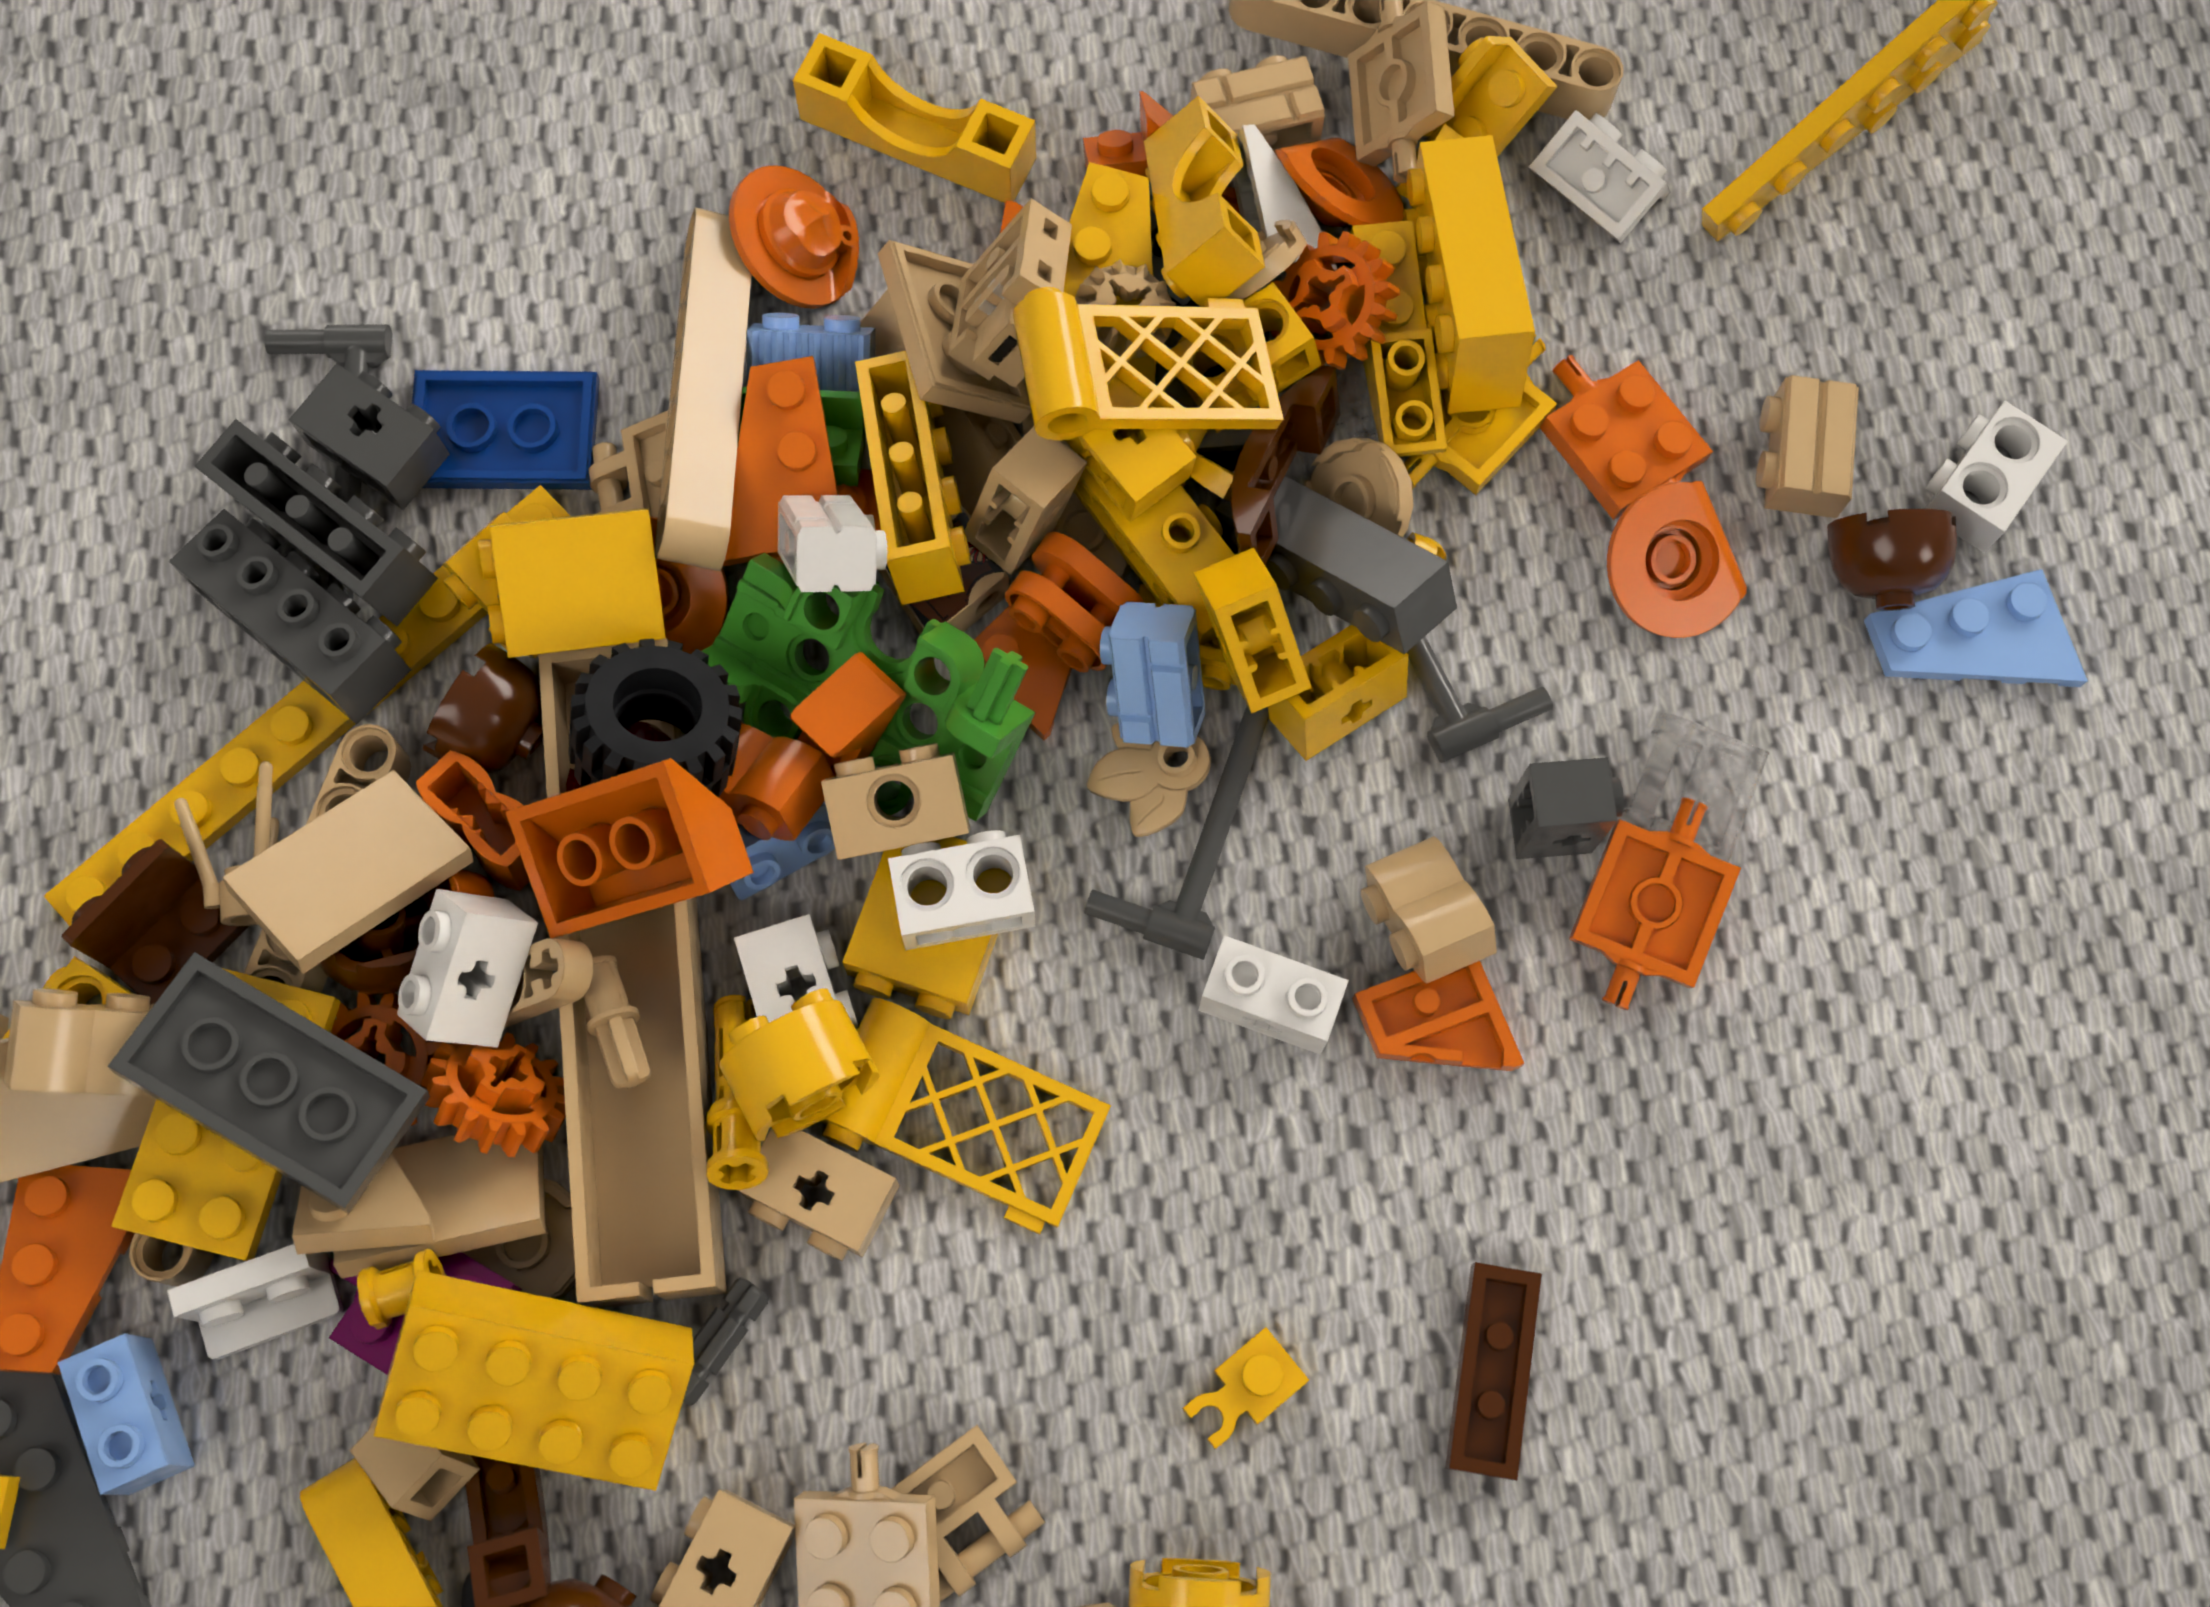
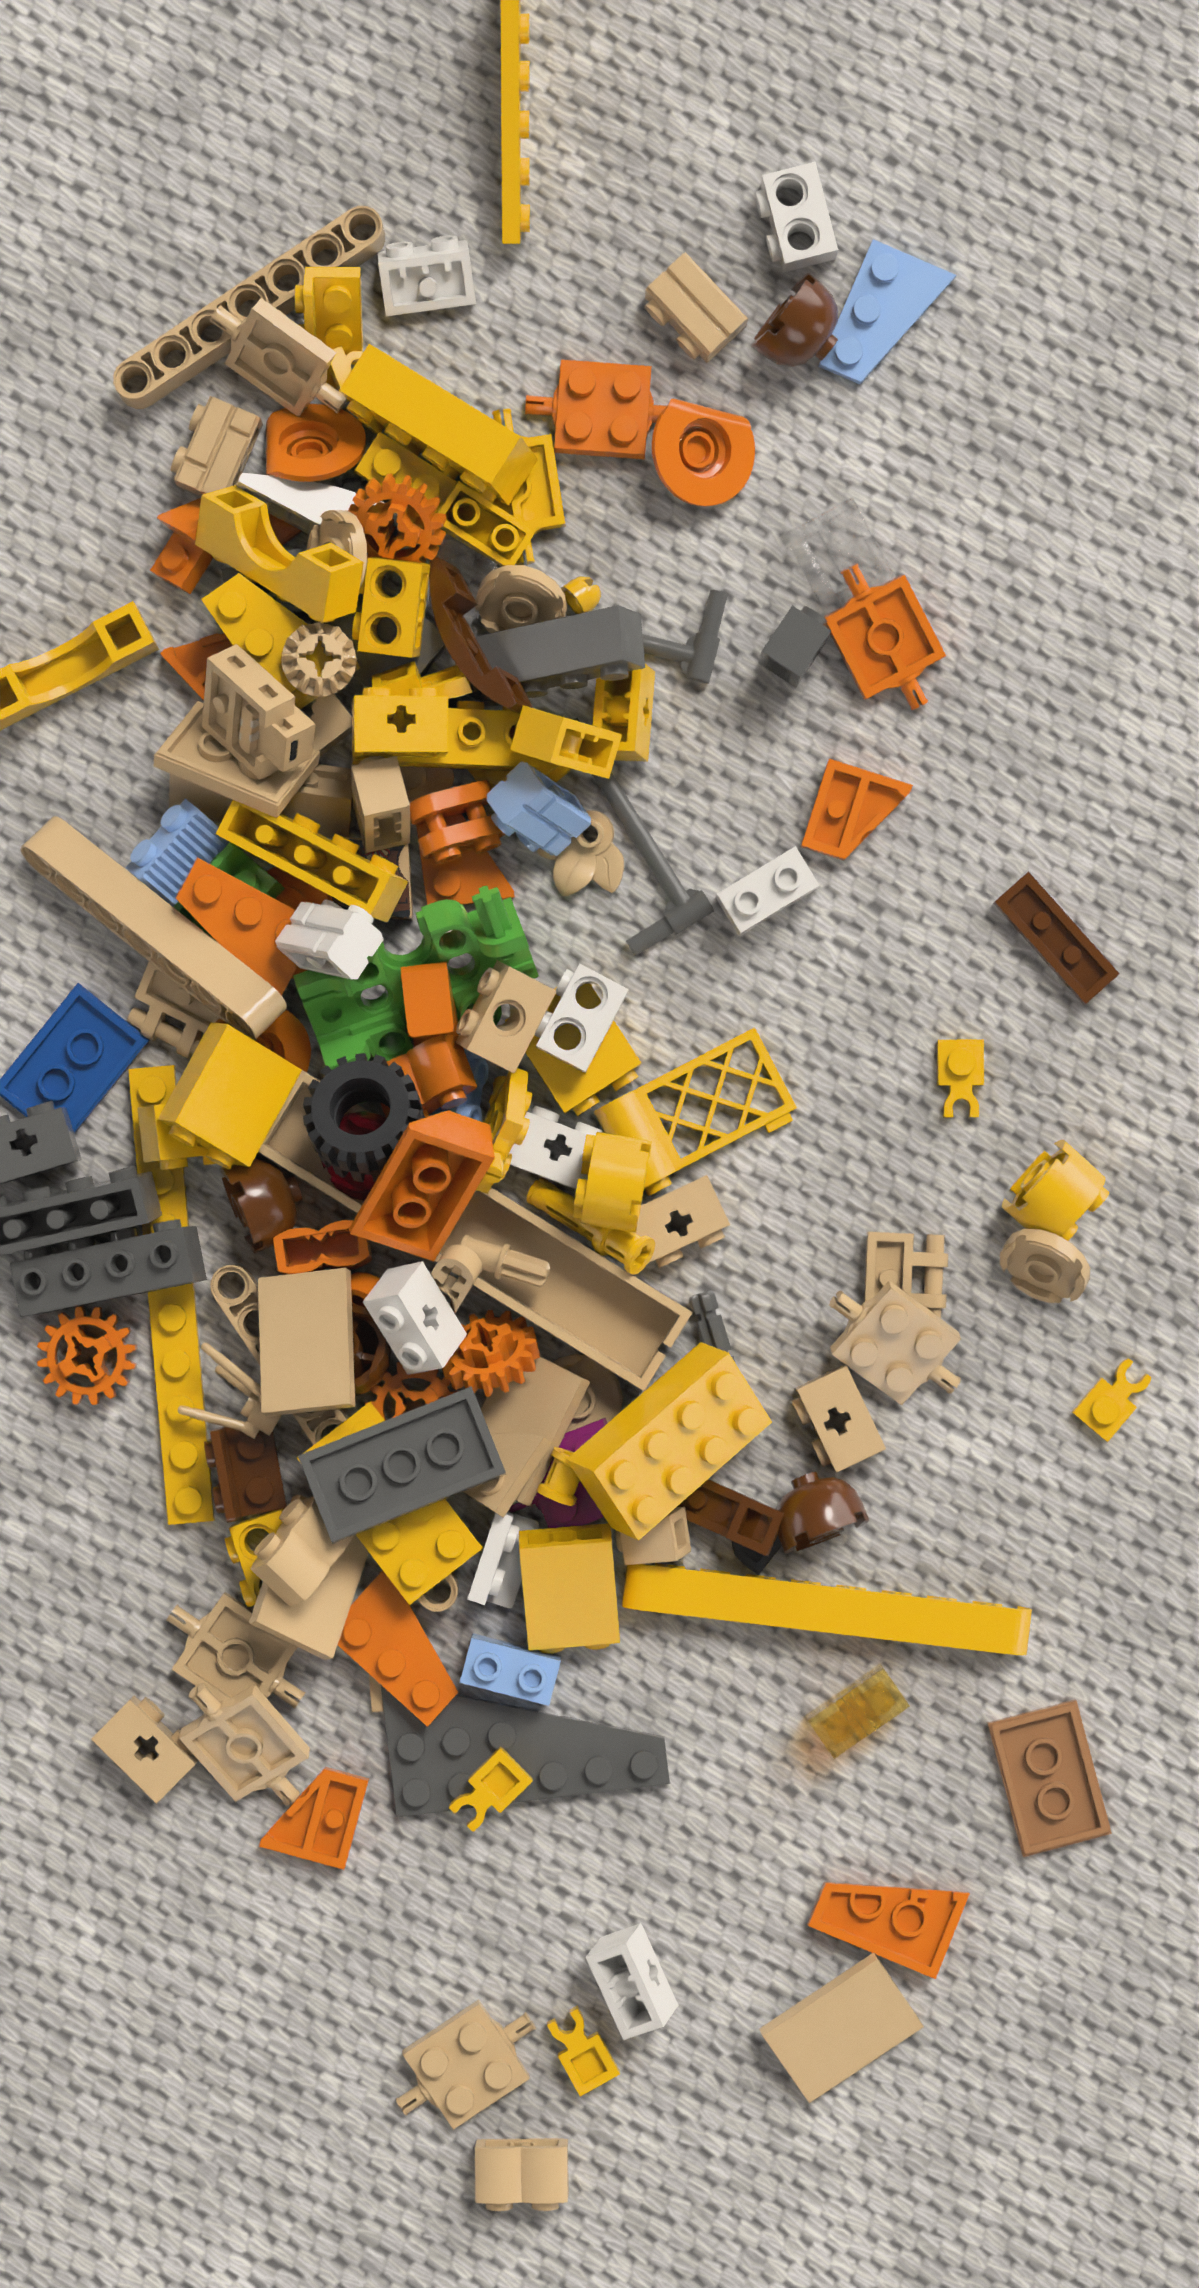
camera: 55 degrees left, 15 degrees up
orange hat [729,165,859,309] -> none
yellow piece [1013,287,1284,441] -> none
tan brick [1361,836,1497,984] -> none
none -> orange gear [37,1306,138,1405]
none -> yellow plate [476,1068,532,1194]
none -> yellow brick [519,1523,620,1654]

